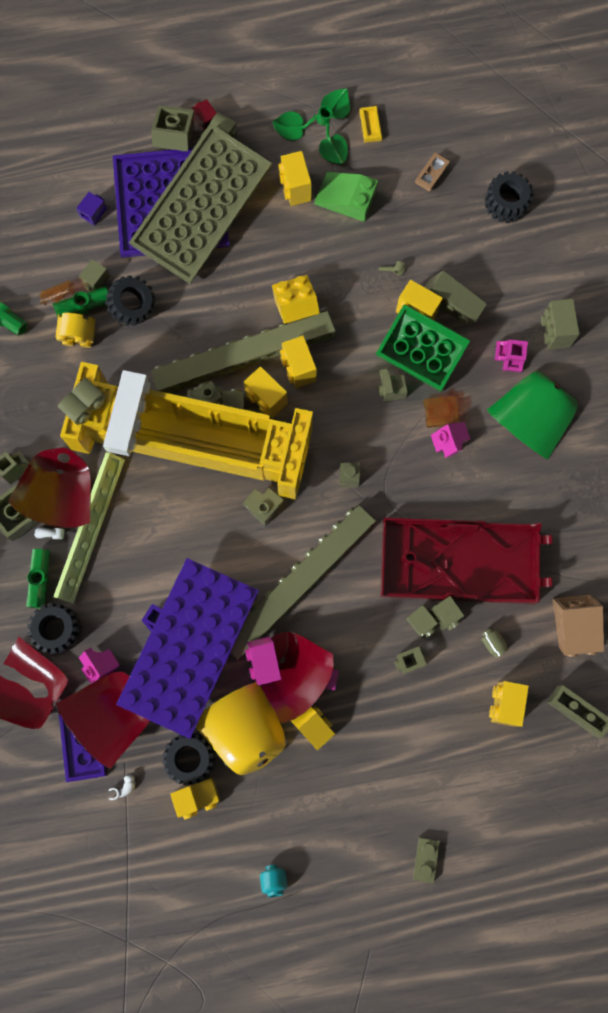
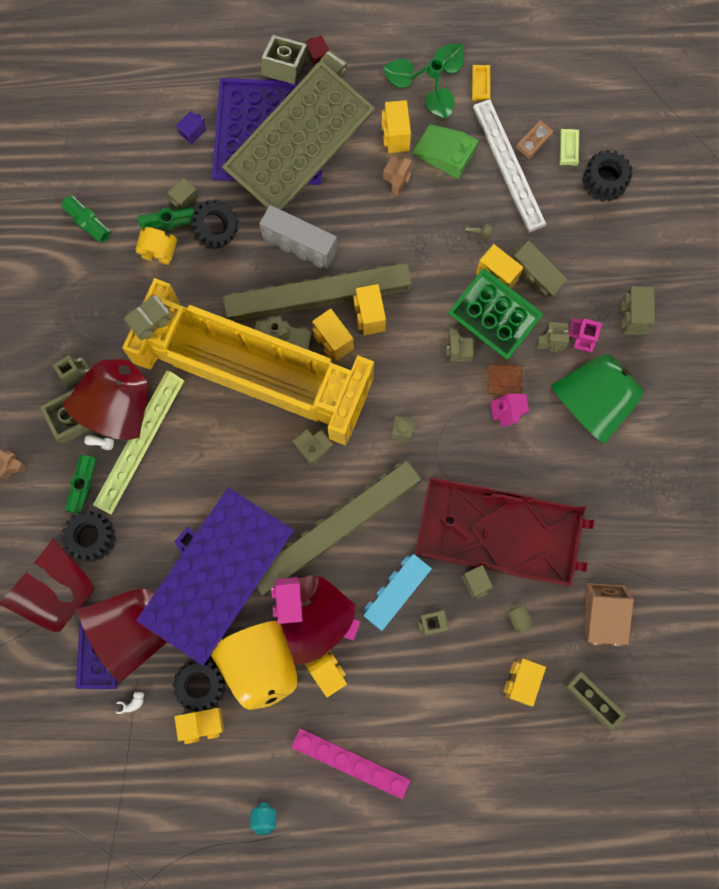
camera: 10 degrees right, 0 degrees up
clear orange piece [39,280,75,306] -> none
dark pink brick [79,648,120,684] -> none
white brick [103,370,151,456] -> none
yellow brick [272,275,320,324] -> none
olive brick [406,605,438,637] -> none
olive plate [413,837,440,883] -> none
none -> light grey brick [259,205,338,269]
none -> dark pink plate [291,728,410,799]
none -> medium azure brick [363,554,432,631]
none -> medium nougat brick [383,156,413,195]
none -> white tile [473,99,546,233]
none -> olive brick [536,322,569,352]
none -> yellowish green tile [560,129,579,166]

